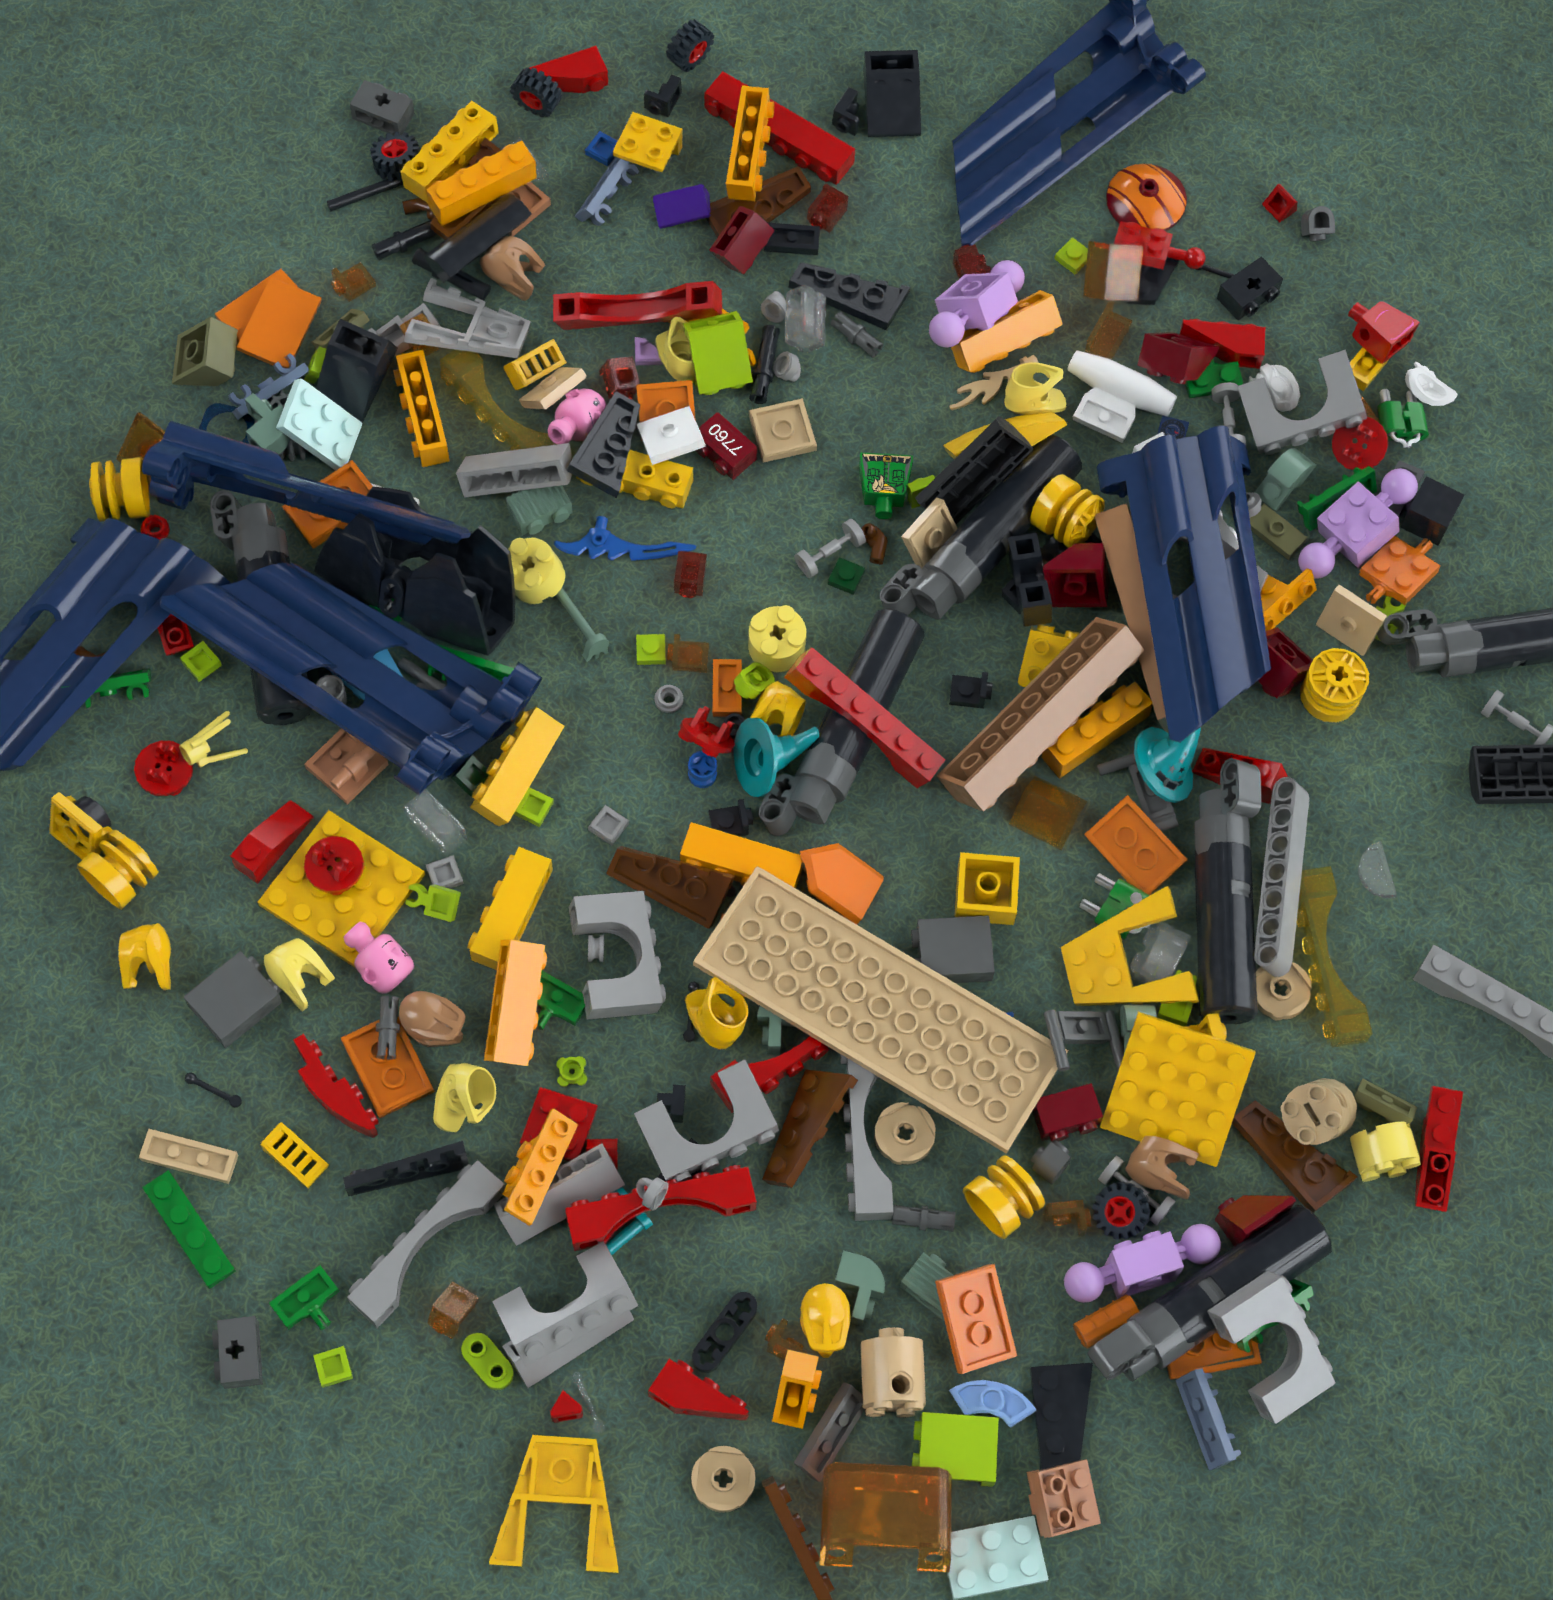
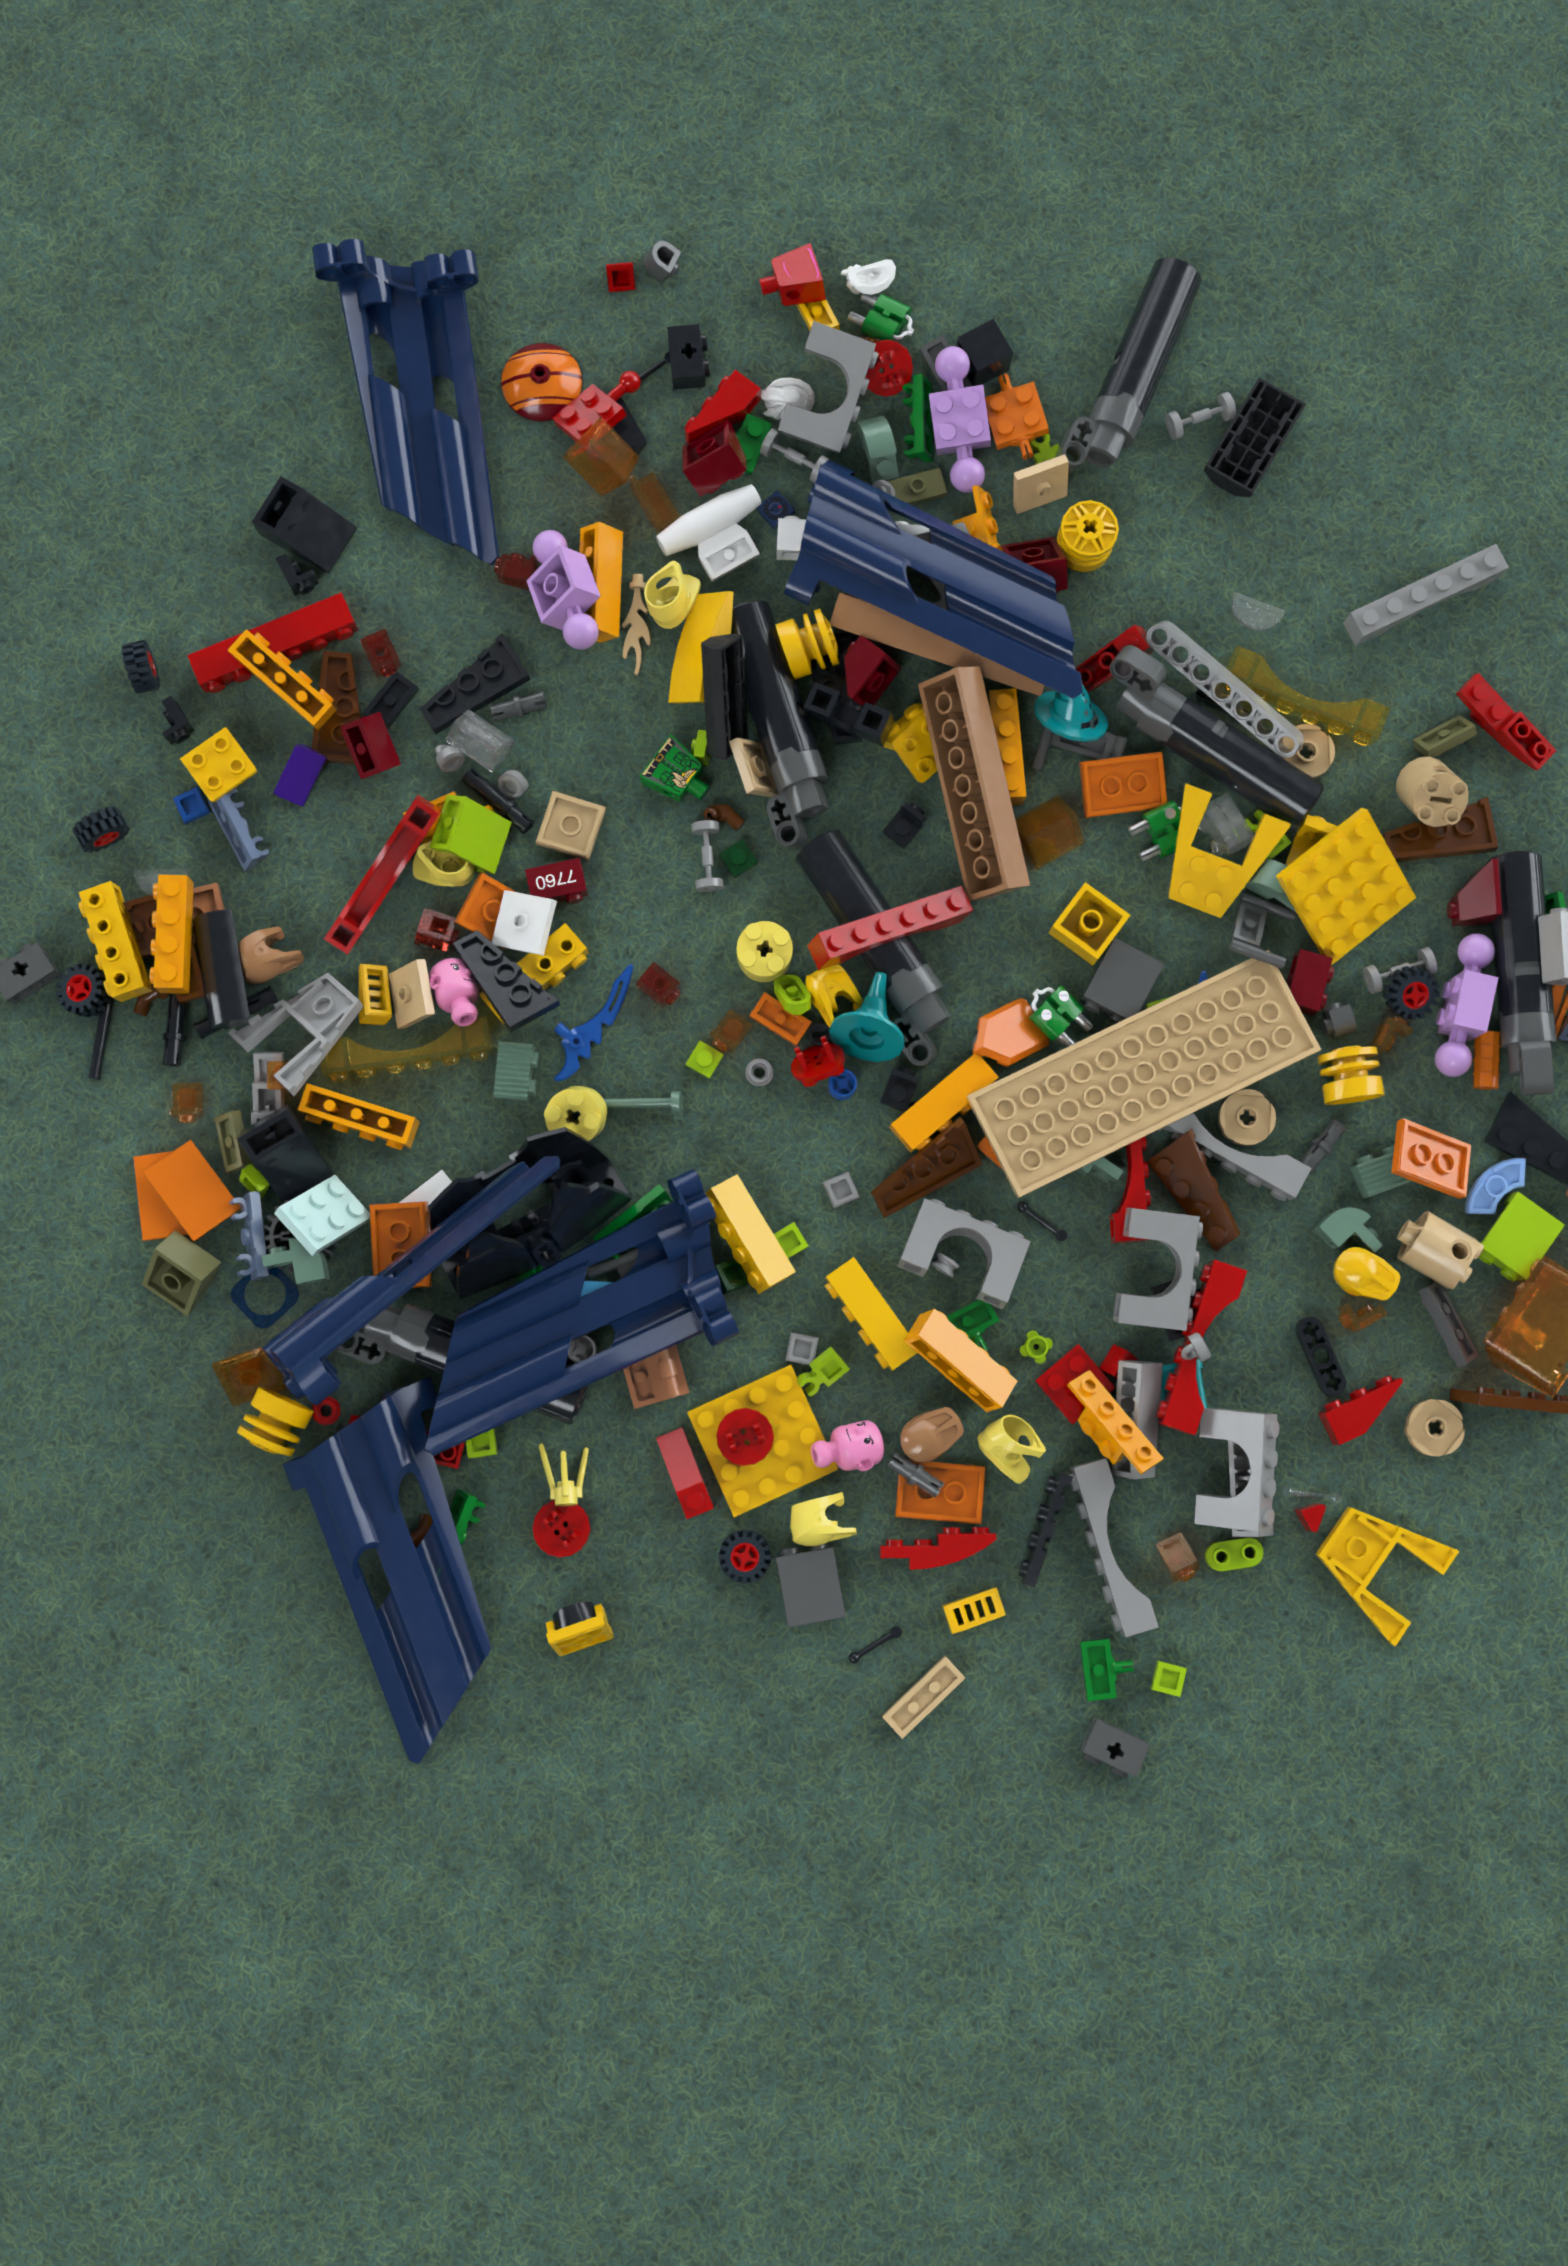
camera: 60 degrees left, 15 degrees up
yellow wheel [77,830,158,910] -> none
yellow helmet [118,923,171,990] -> none
green plate [142,1170,236,1289] -> none
clear brick [403,789,467,858] -> none
light grey brick [456,443,572,497] -> none
red slope [524,46,608,93] -> none
lavender tile [635,337,663,365] -> none
black tile [656,1084,686,1123] -> none
yellow helmet [685,976,748,1049] -> none
light orange brick [772,1350,822,1429] -> none
lime plate [1054,237,1093,275] -> none
medium nougat helmet [1125,1136,1199,1200] -> none
light yellow brick [1350,1122,1421,1182] -> none
none -> black wheel [719,1530,771,1584]
none -> green piece [1028,984,1093,1048]

